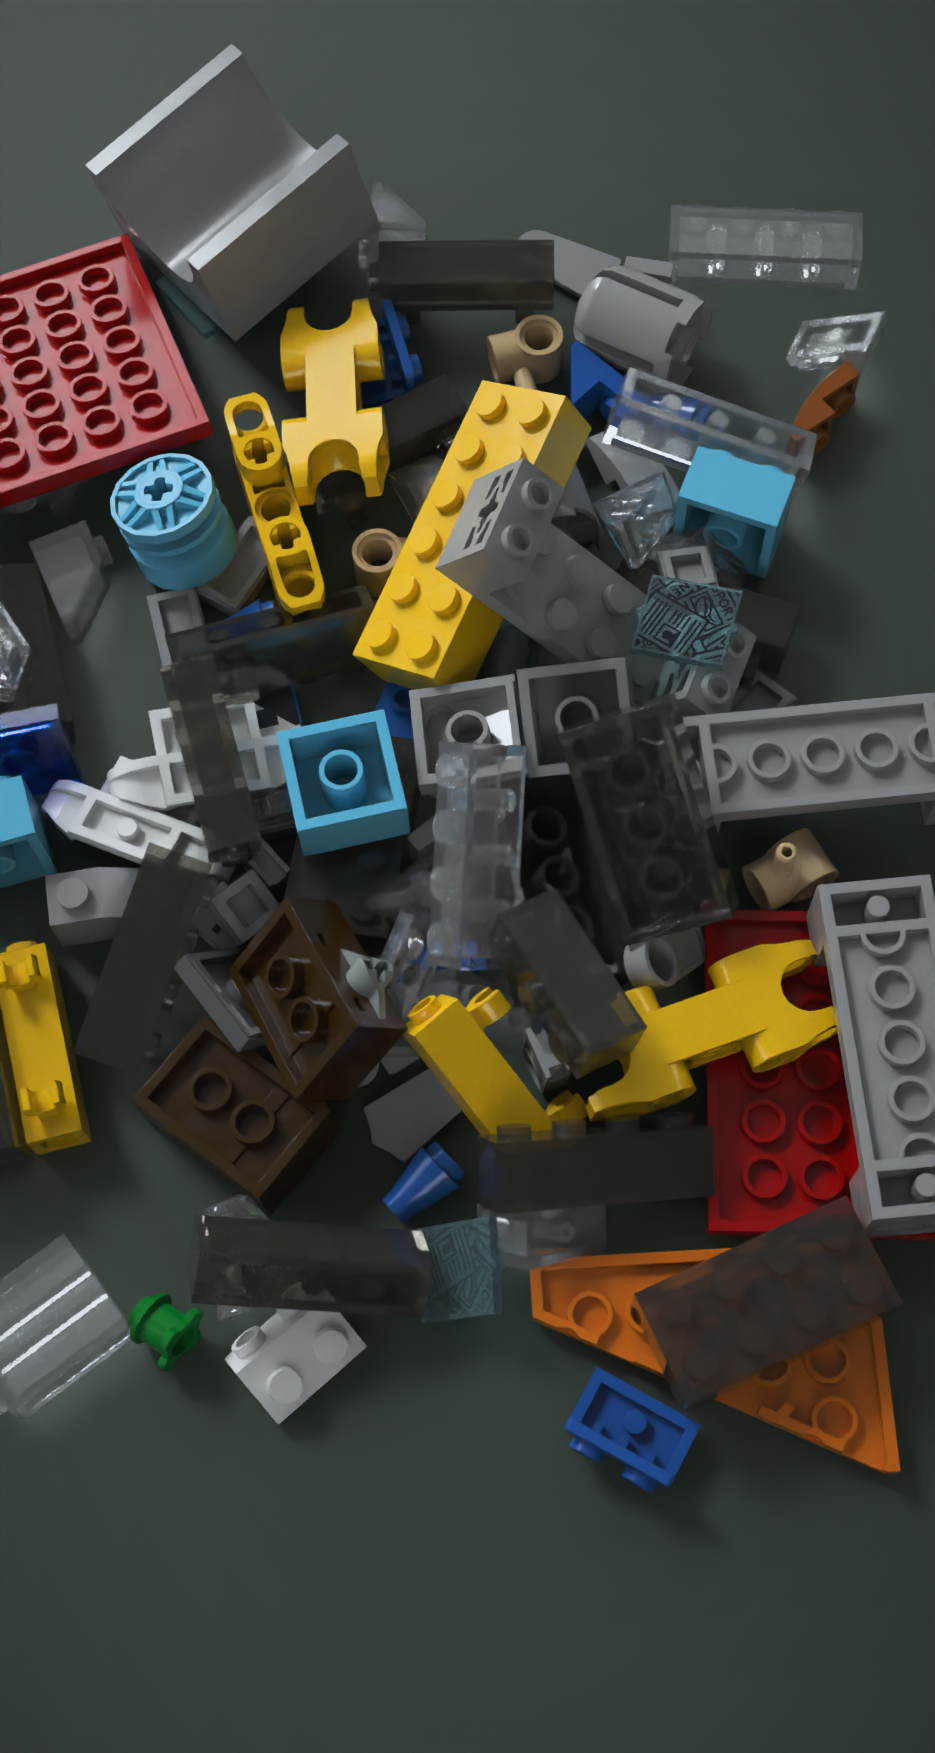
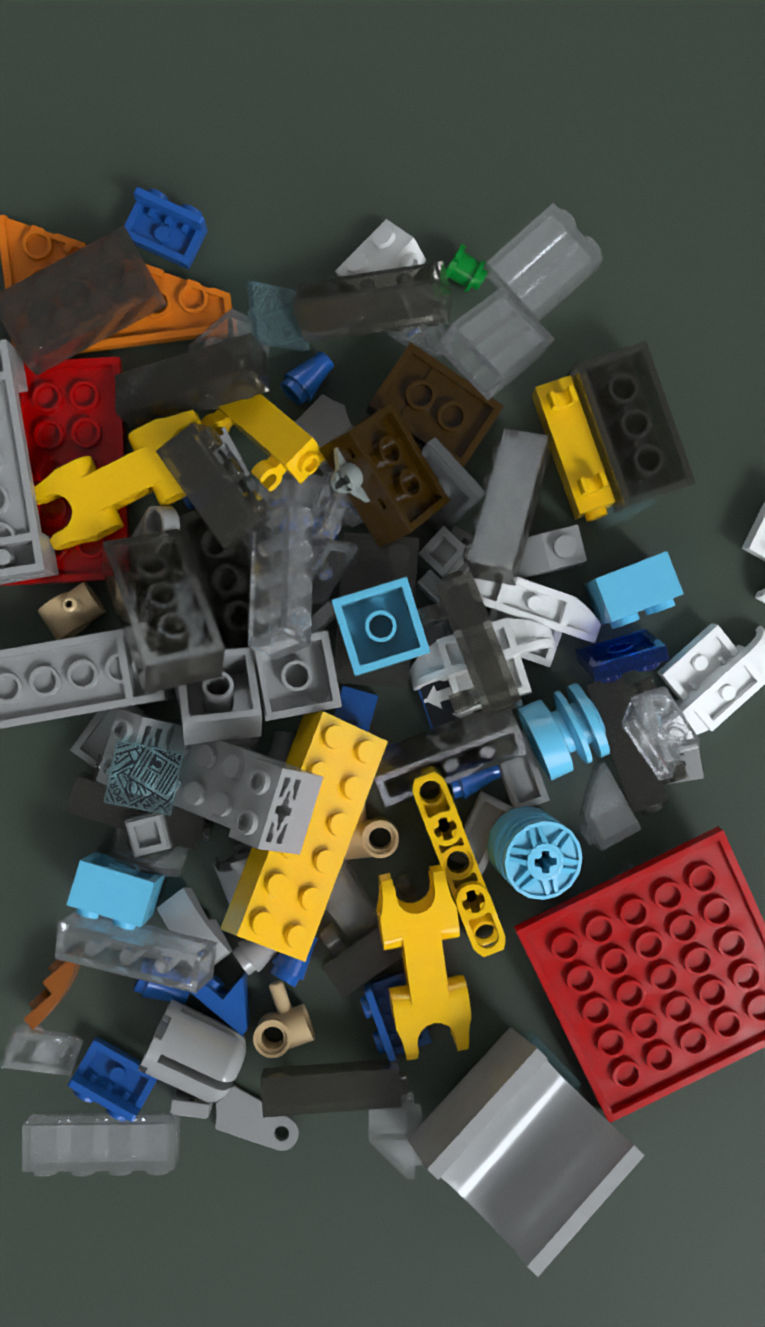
camera: 165 degrees right, 20 degrees up
clear slope [592,472,676,569] -> none
none -> blue bracket [67,1036,158,1122]
none -> clear brick [436,286,555,400]
none -> medium azure wheel [517,683,610,781]

